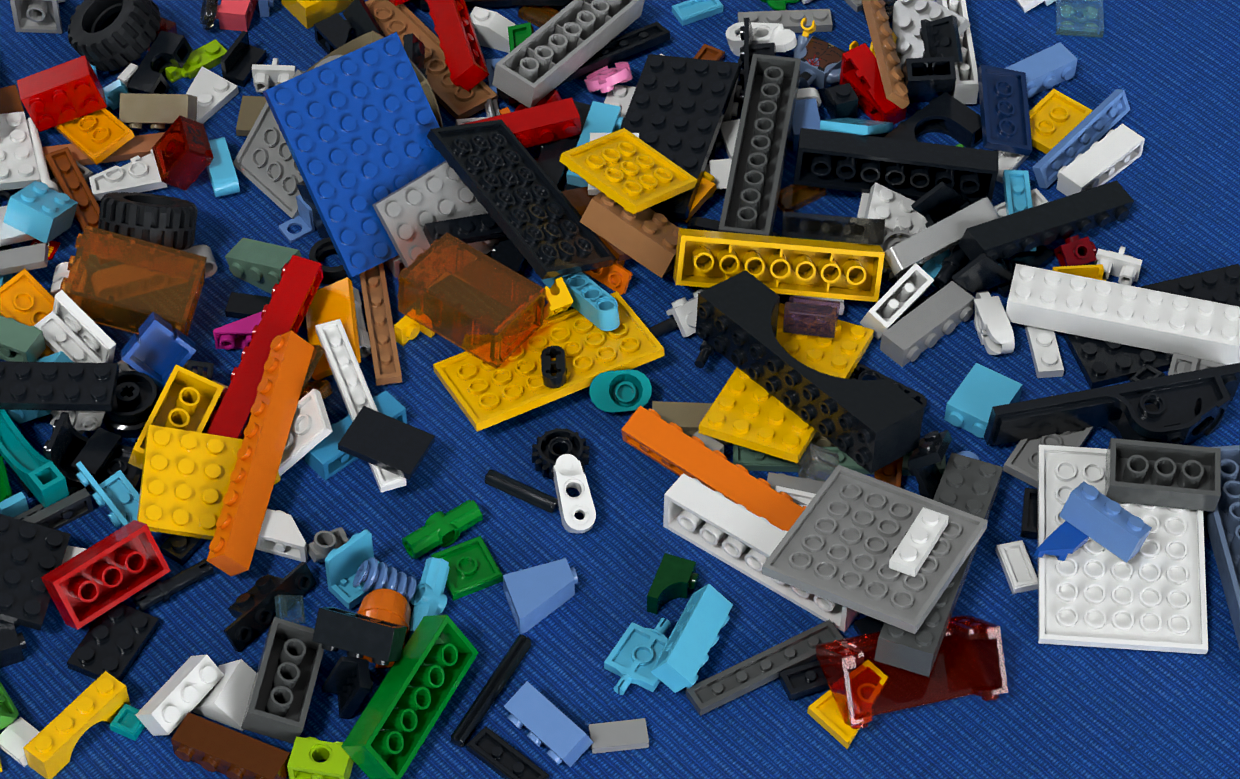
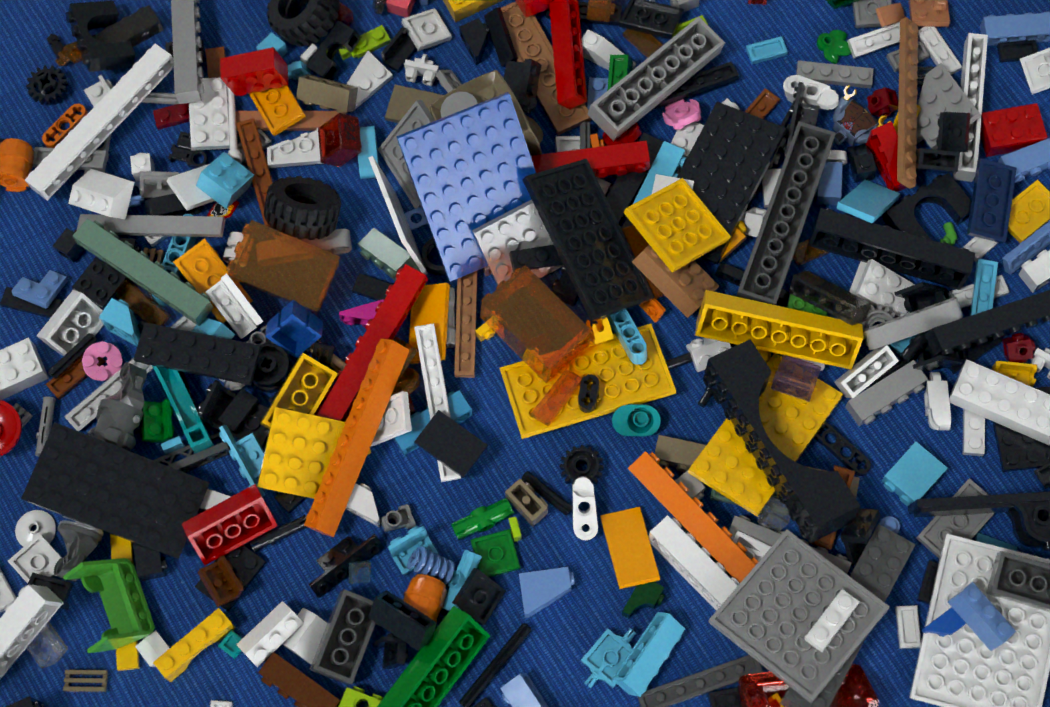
camera: 15 degrees right, 20 degrees up
none -> reddish brown bracket [197,555,243,607]
none -> white piece [368,156,428,275]
none -> white plate [402,8,452,51]
none -> black plate [452,568,506,626]
none -> dark tan brick [505,479,548,527]
none -> lime tile [508,517,522,542]
none -> clear orange tile [531,369,582,426]
none -> light orange tile [600,507,660,589]
none -> dark red brick [867,87,899,117]
none -> red brick [980,103,1048,157]

